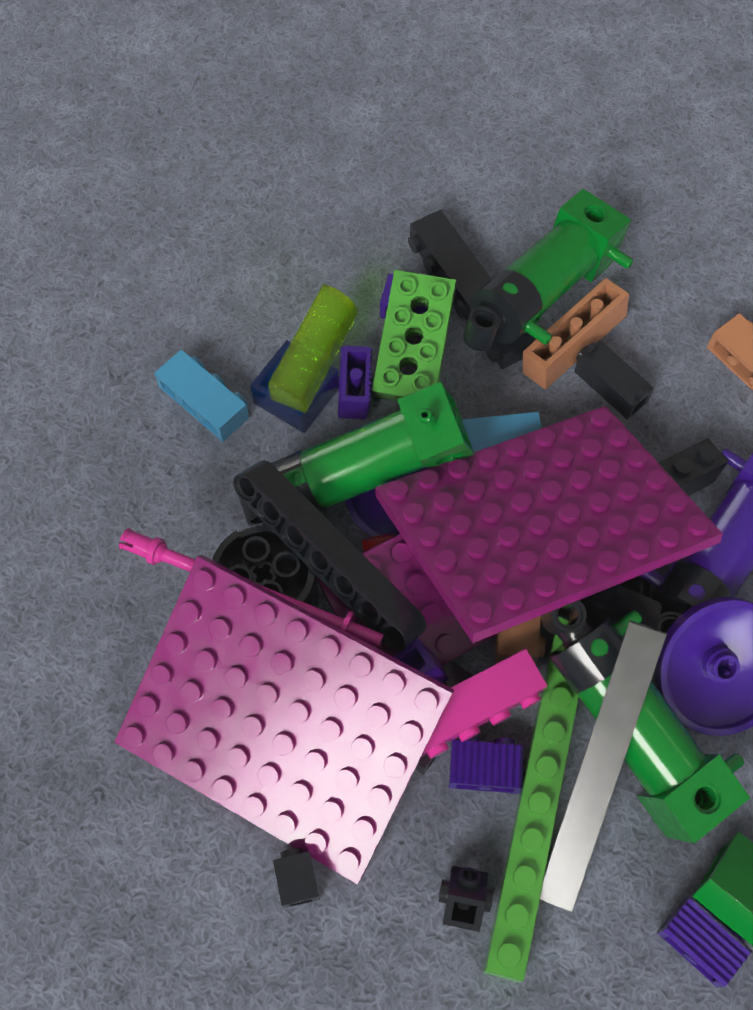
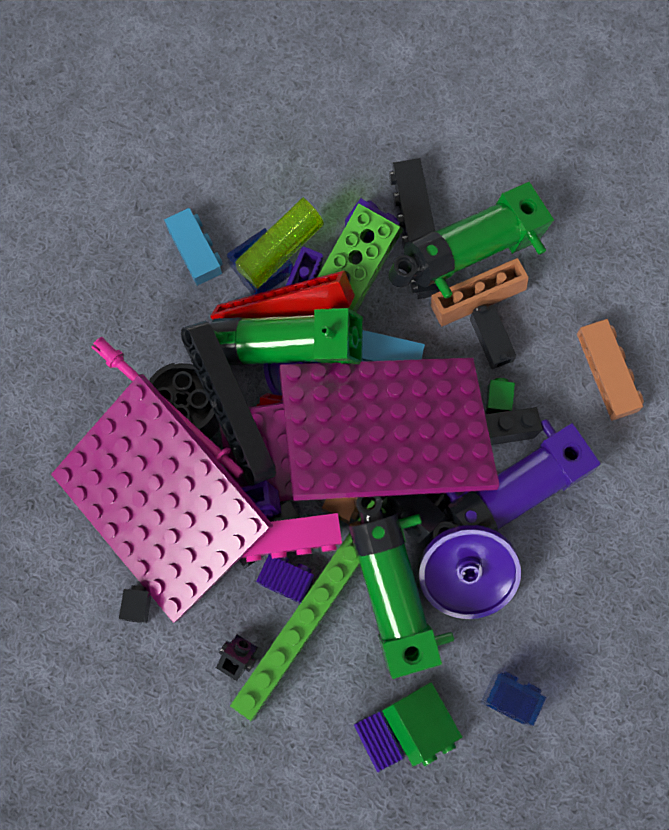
camera: 20 degrees right, 10 degrees up
tile [540,620,667,912] -> none
none -> red slope [210,270,355,320]
none -> green brick [485,378,515,414]

